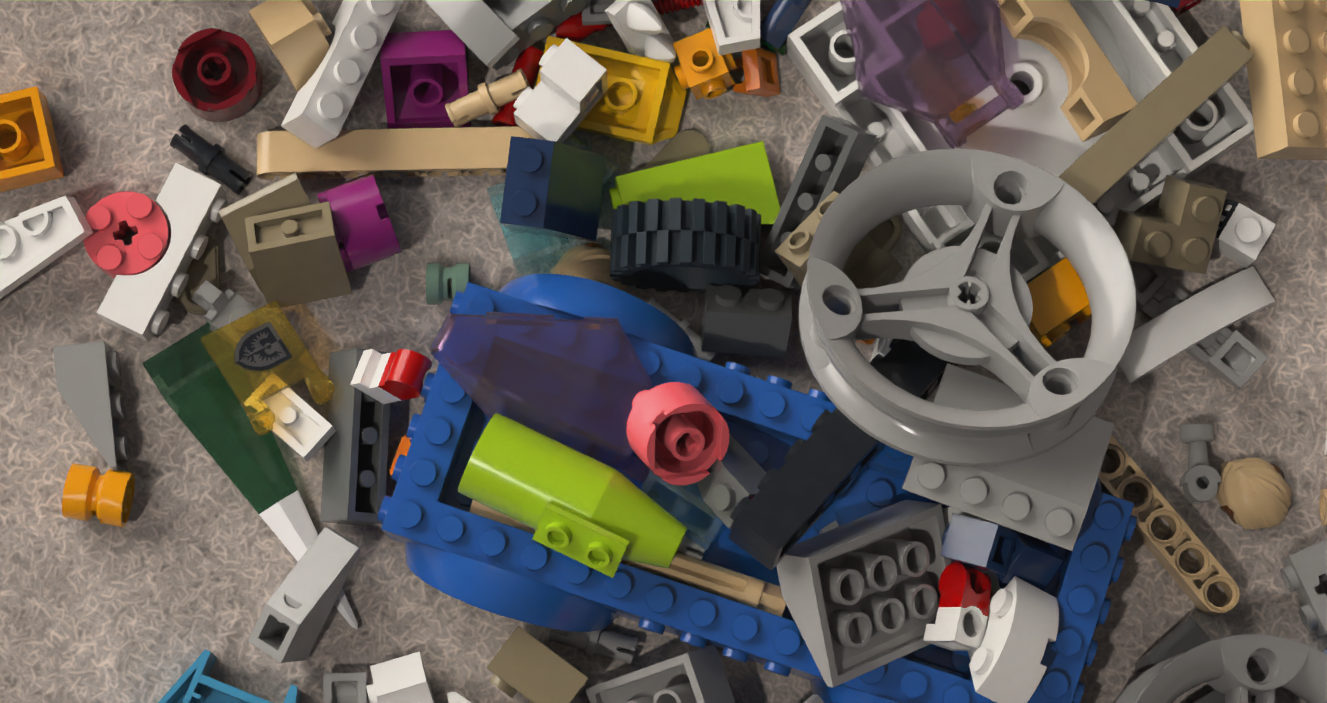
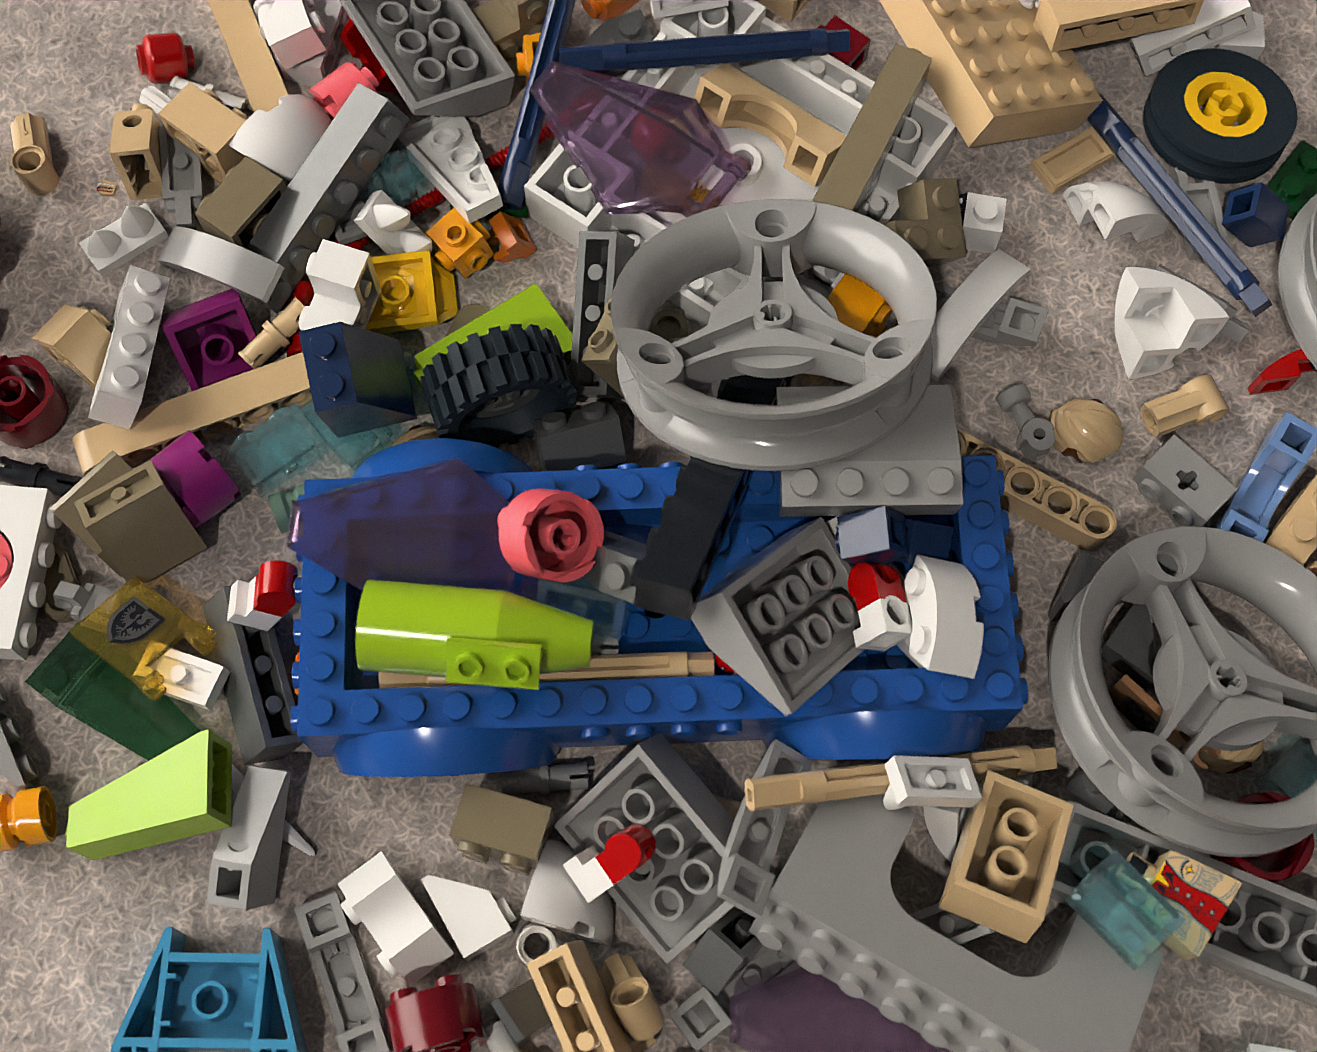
camera: 20 degrees left, 10 degrees down
none -> slope [65,730,232,860]
none -> clear light blue brick [227,403,329,498]

